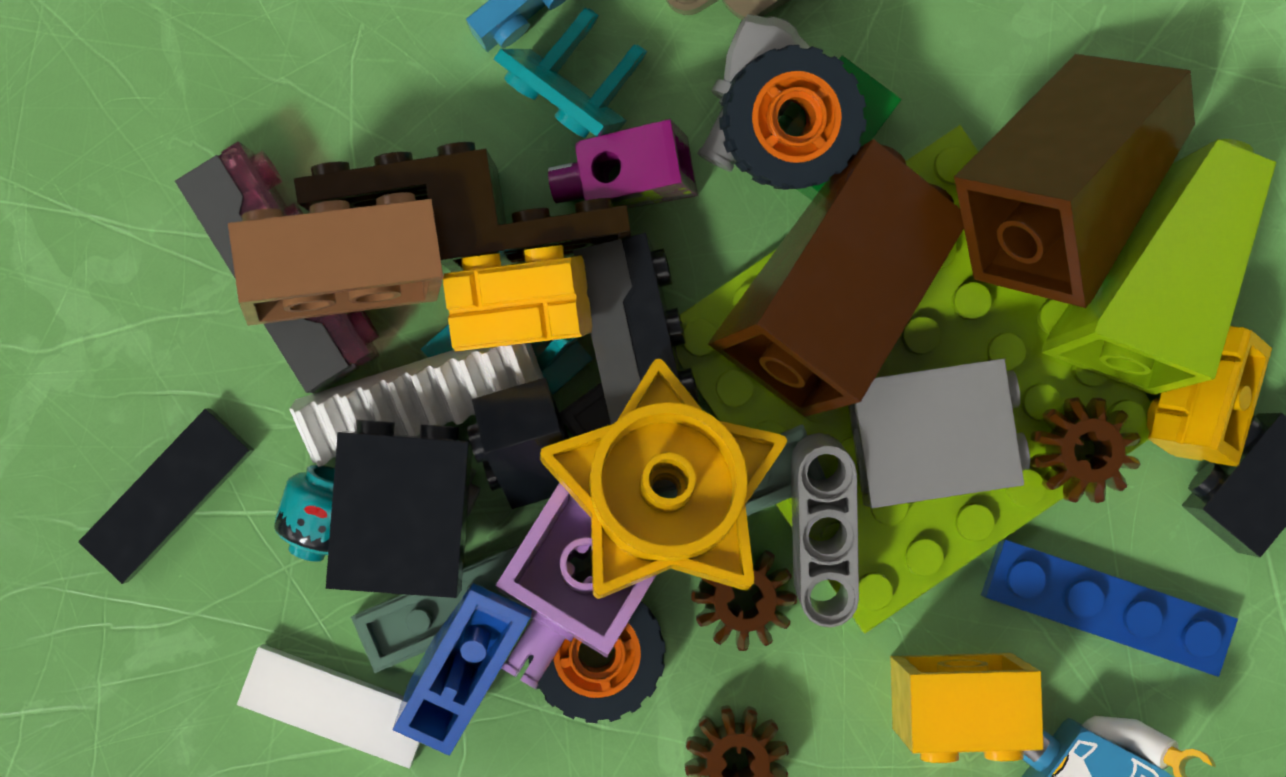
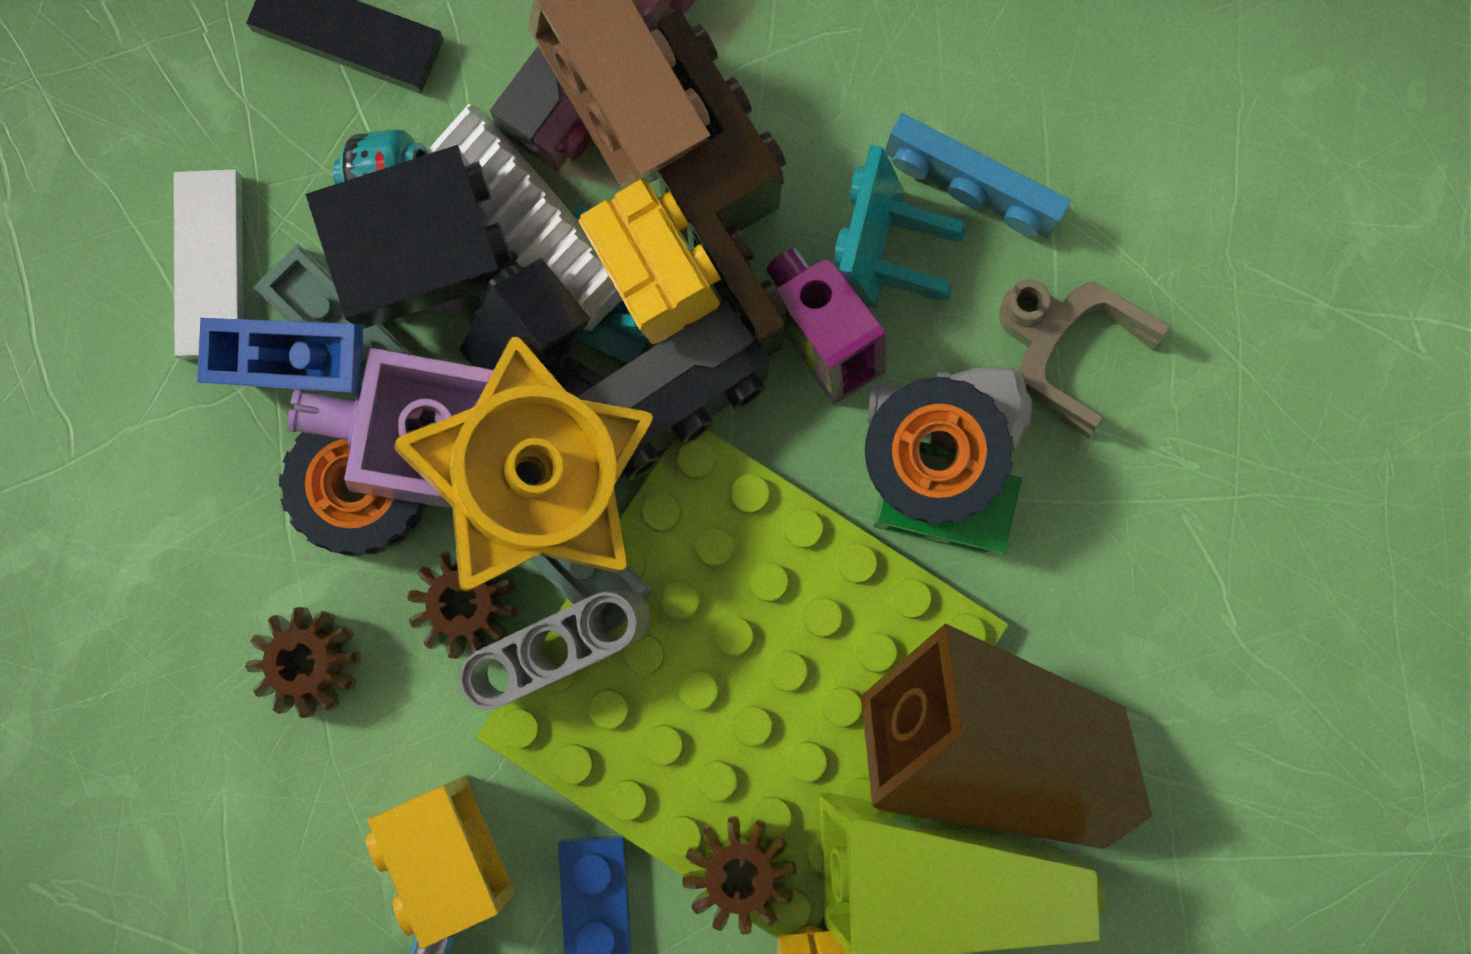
camera: 65 degrees right, 5 degrees down
reddish brown slope [708,139,964,417] -> none
light grey brick [848,358,1030,508] -> none

